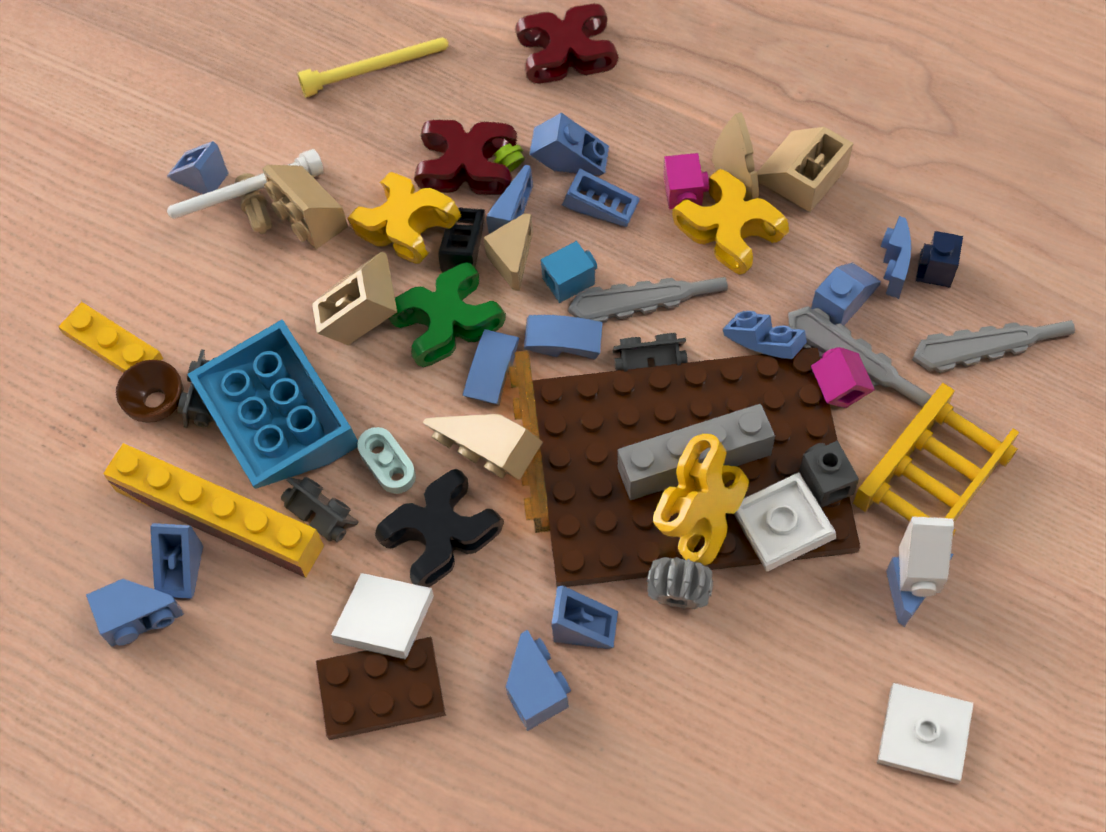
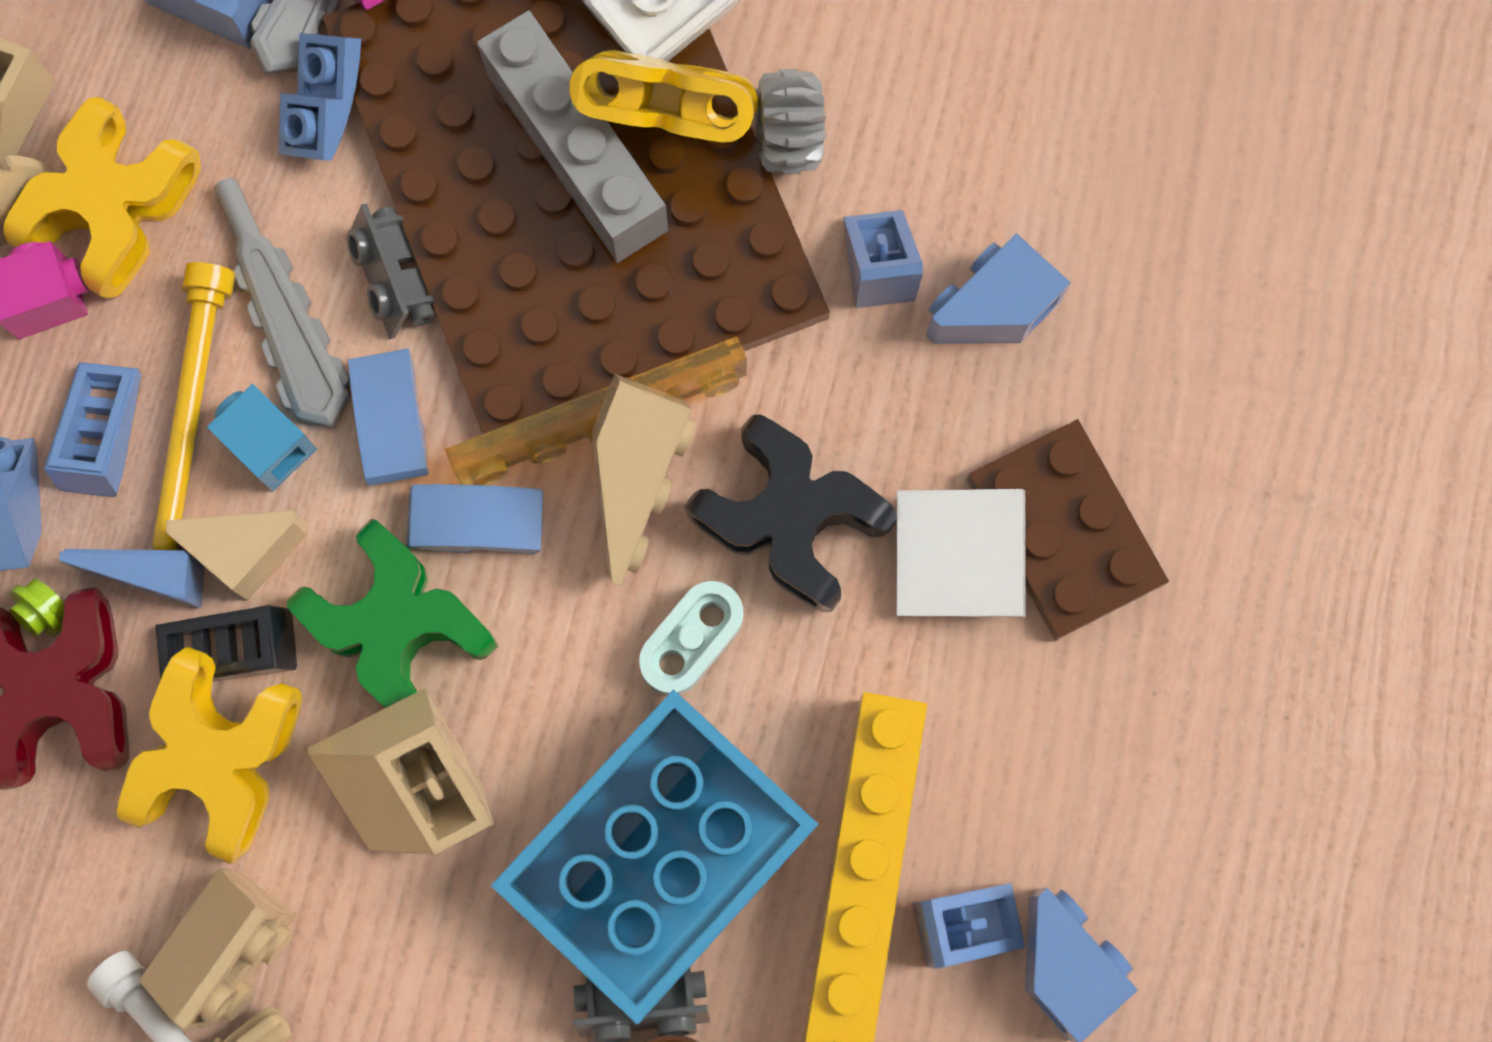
camera: 110 degrees left, 15 degrees up
dark grey hinge [281,477,359,542] -> none
none -> yellow piece [152,262,235,550]

